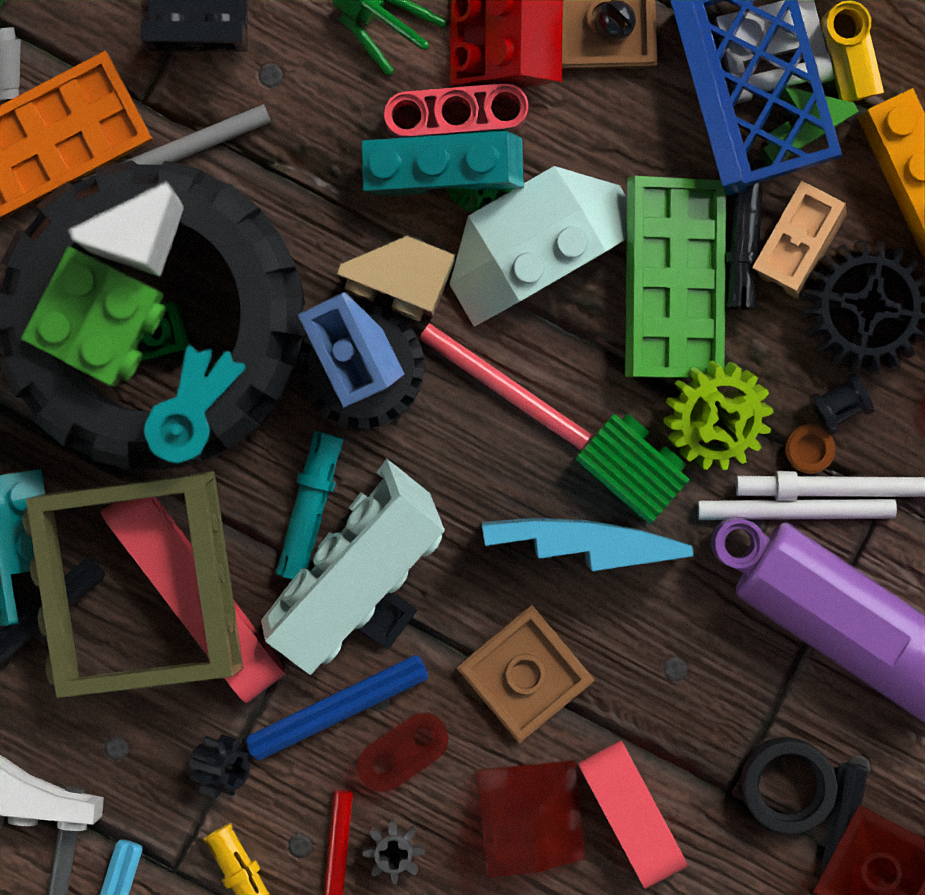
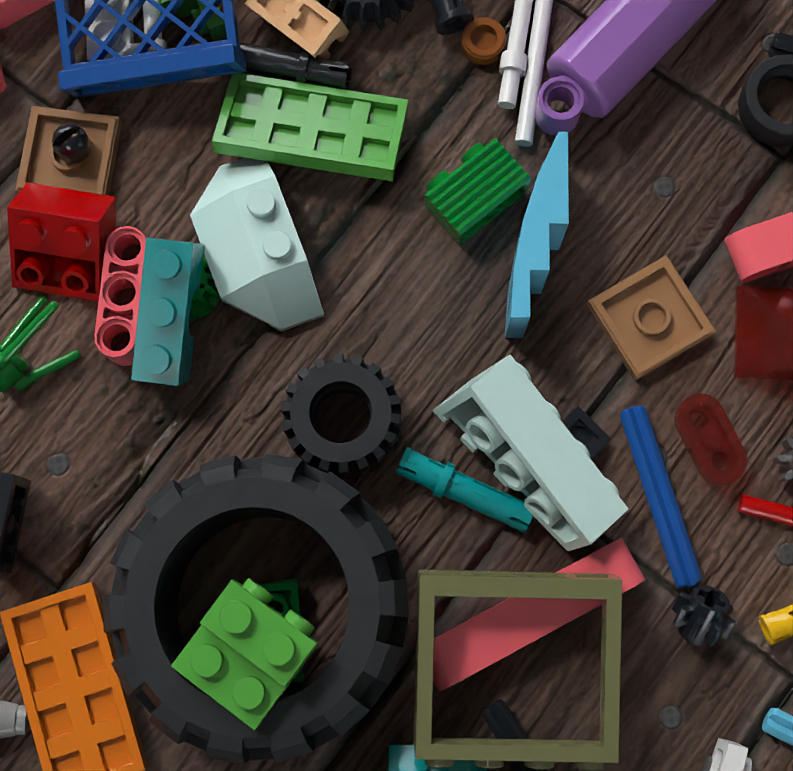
camera: 75 degrees left, 10 degrees down
white slope [69,182,184,277] -> none
light grey bar [82,104,271,181] -> none
teal piece [144,346,246,463] -> none
medium blue slope [298,292,404,407] -> none
tan slope [337,236,454,322] -> none
coral bar [419,323,591,450] -> none
lime gear [663,361,773,470] -> none

